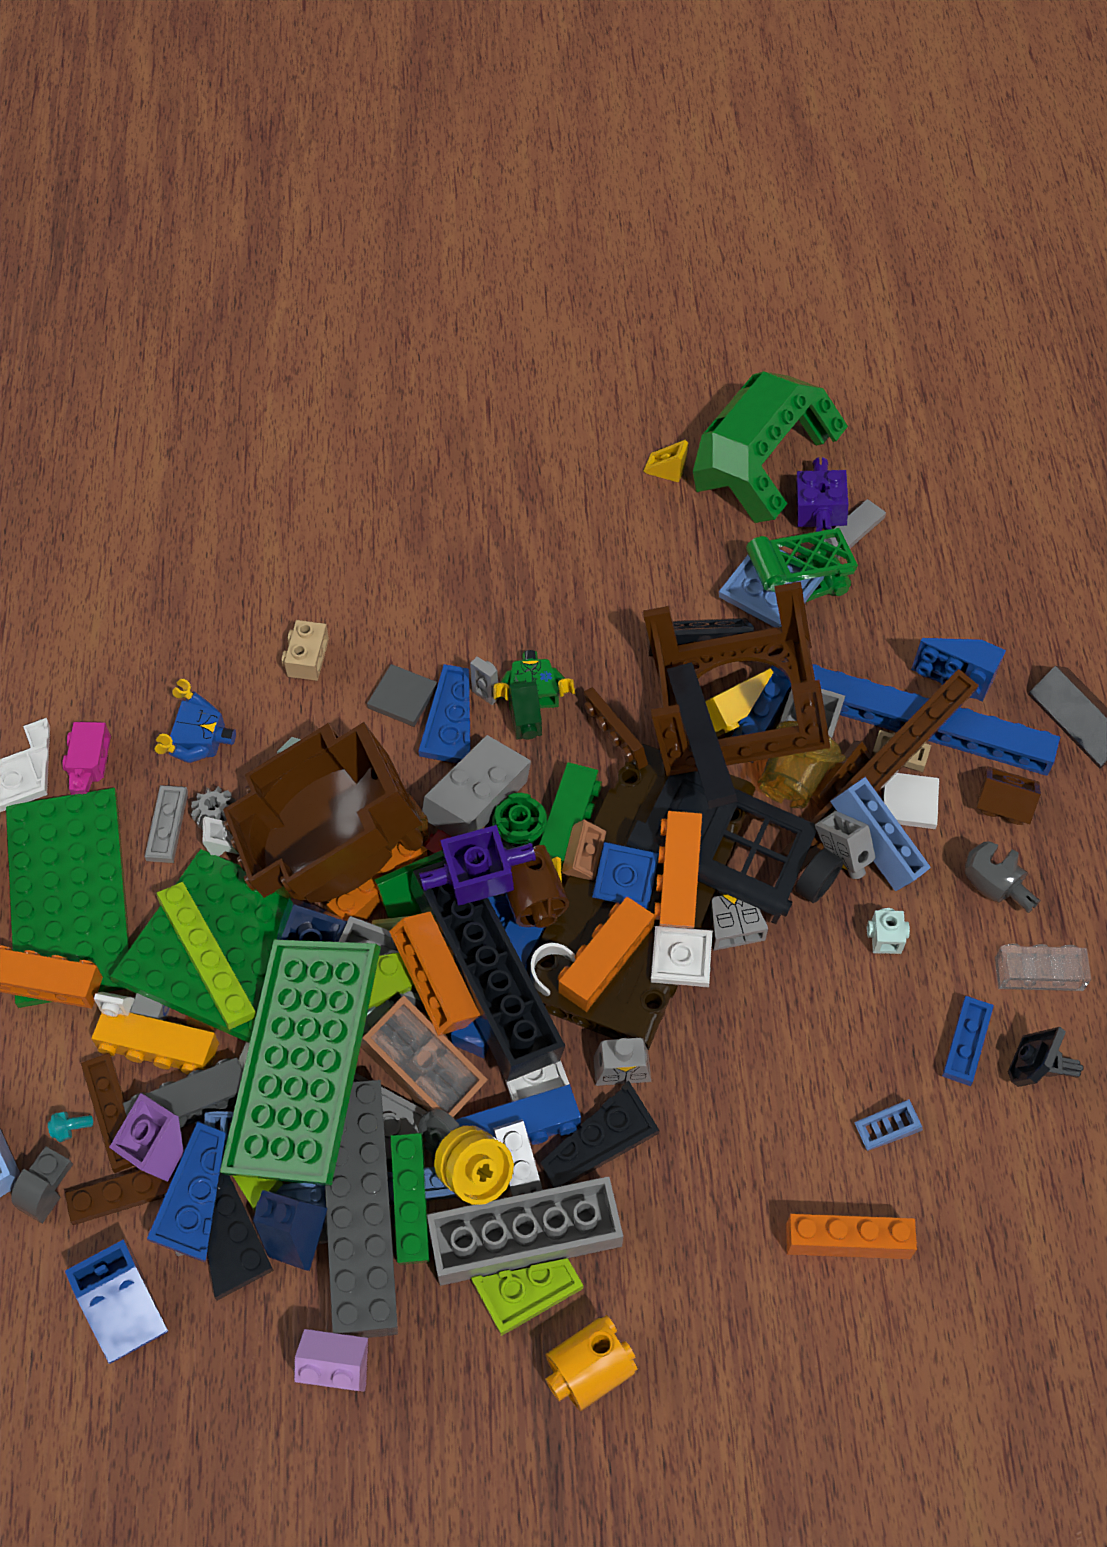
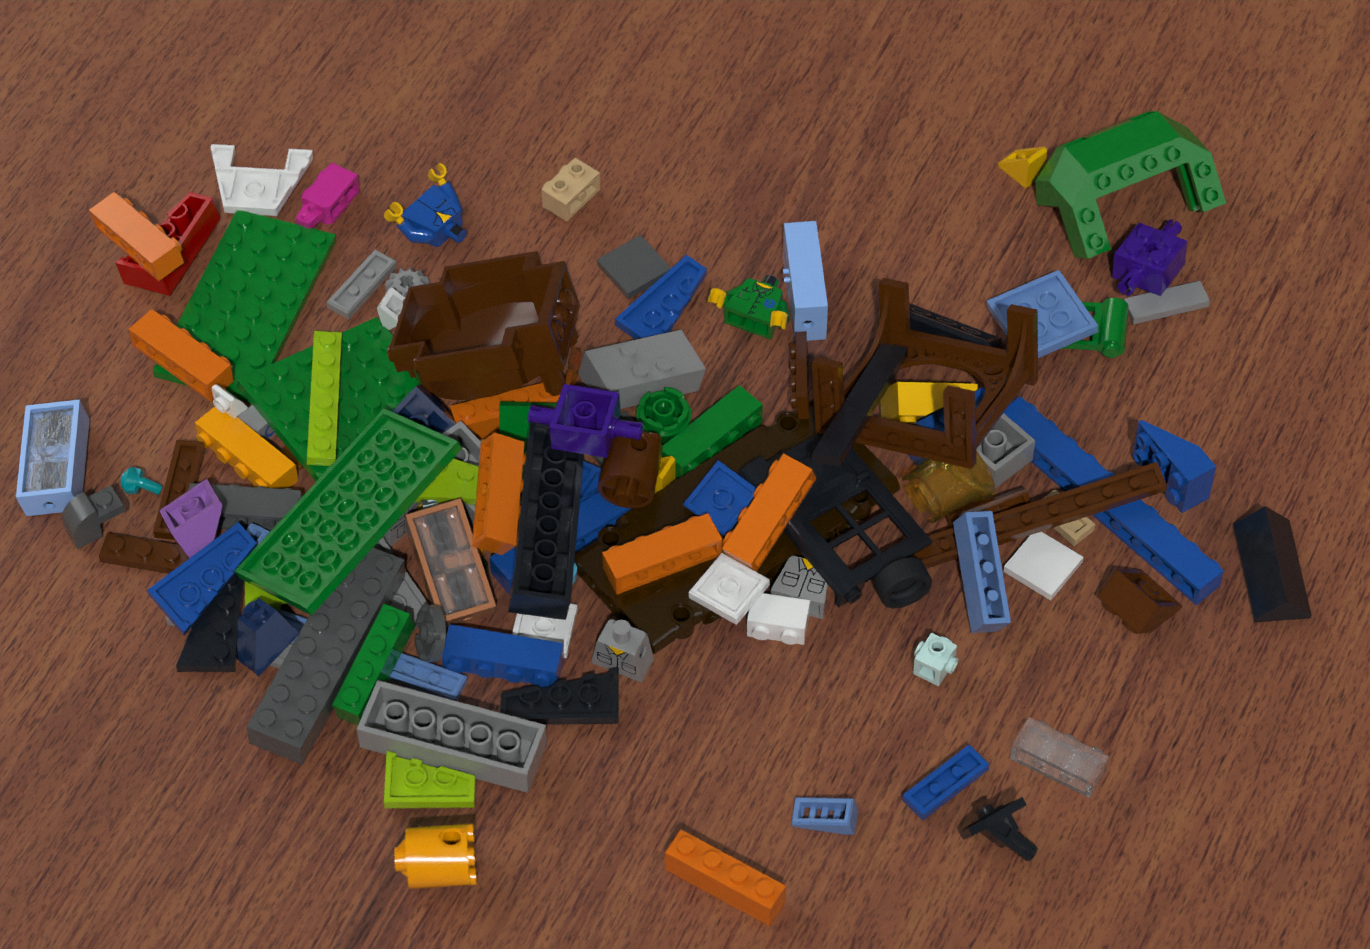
camera: 30 degrees right, 5 degrees down
slope [65,1239,168,1364] -> none
lavender slope [295,1329,368,1391] -> none
yellow wheel [434,1126,514,1205] -> none
light grey plate [470,656,499,705] -> none
hinge [493,1119,543,1197] -> none
dark green slope [510,681,542,740] -> none
white helmet [530,943,576,996] -> none
nougat slope [562,820,606,881] -> none
green piece [746,528,858,592] -> none
light grey torso [815,811,875,879] -> none
dark grey piece [965,841,1041,913] -> none
none -> white brick [747,593,810,645]
none -> light blue brick [783,221,828,342]

